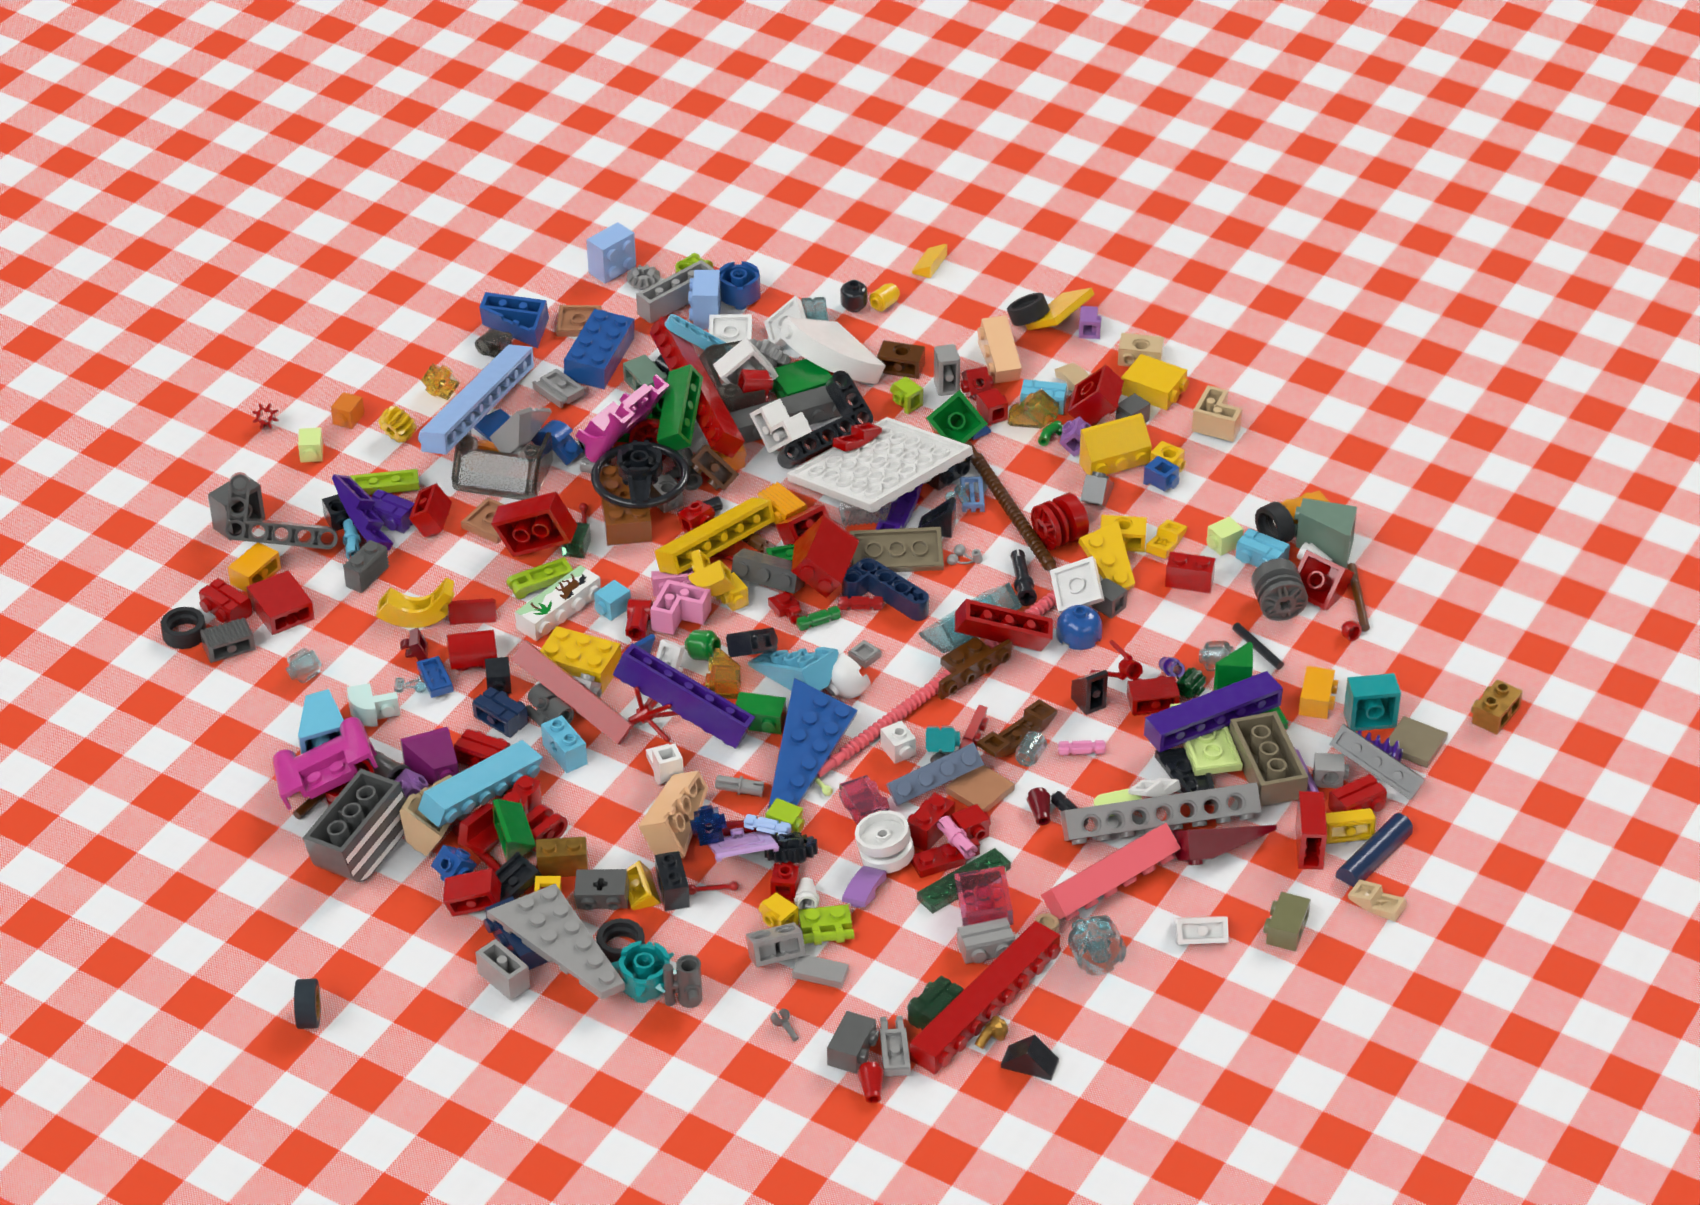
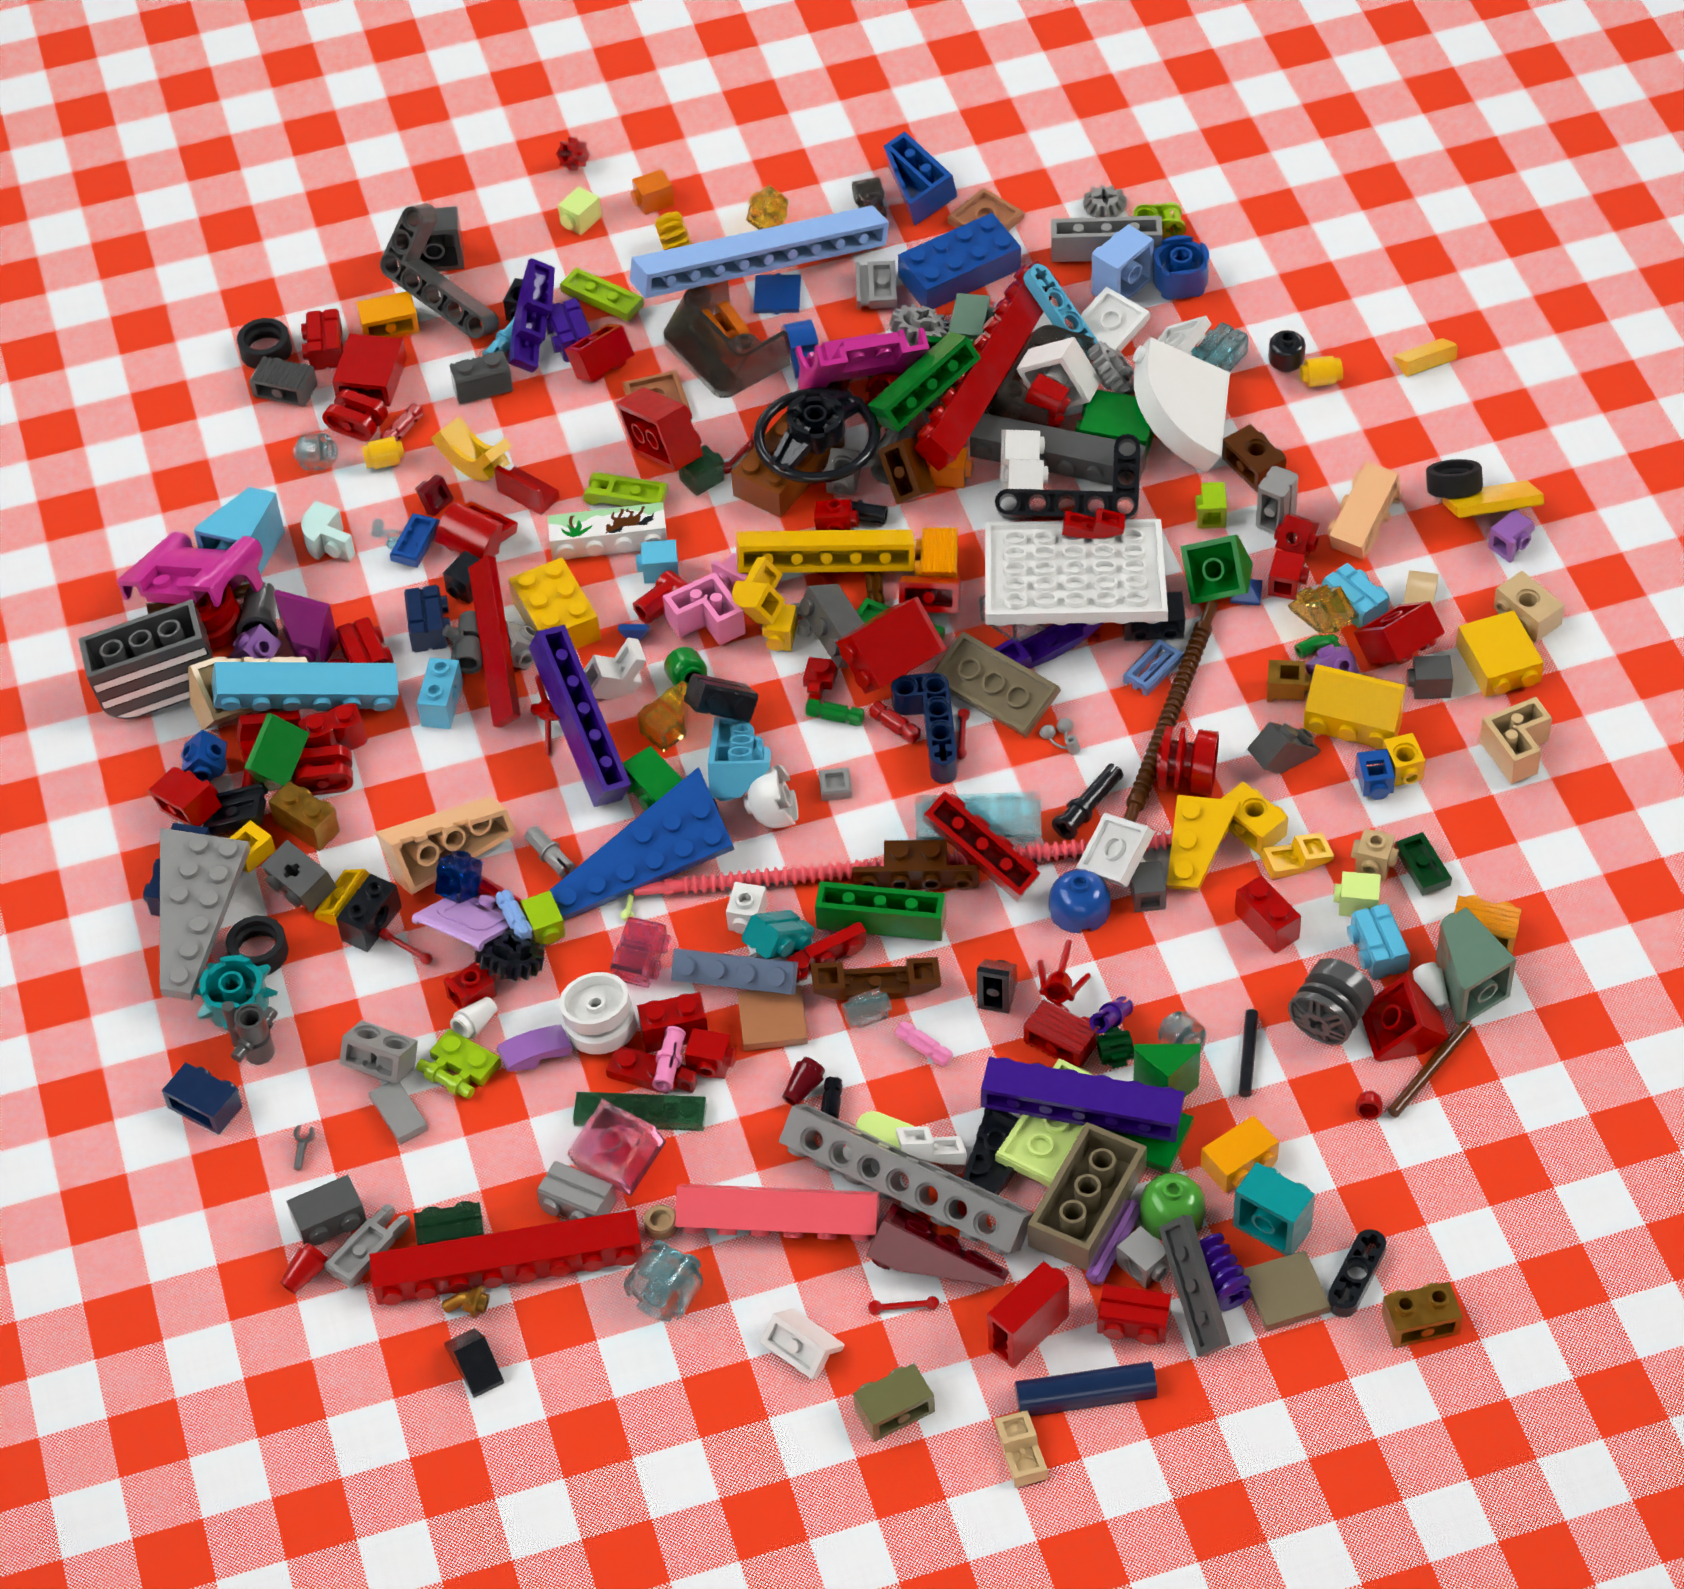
camera: 45 degrees right, 10 degrees up
light grey brick [476,939,530,1001] -> none
light grey wedge [489,407,552,458] -> none
light blue brick [586,222,636,284] -> none
white brick [646,743,684,784] -> none
yellow brick [759,893,799,927] -> none
black slope [918,497,956,538] -> none
clear light blue piece [945,484,969,504] -> none
black tyre [1255,501,1295,543] -> none
yellow slope [1326,808,1376,844] -> none
none -> dark blue piece [162,1062,243,1135]
none -> red brick [322,389,388,441]
none -> yellow brick [361,436,405,470]
none -> axle [380,403,424,441]
none -> green brick [815,881,946,941]
none -> red hinge [868,1296,939,1315]
none -> light grey gear [889,304,950,346]
none -> bright green cylinder [1139,1173,1206,1240]
none -> pearl gold brick [1267,660,1311,703]
none -> black beam [1328,1229,1386,1317]
none -> tan brick [1351,828,1399,882]
none -> dark green plate [1394,832,1452,896]

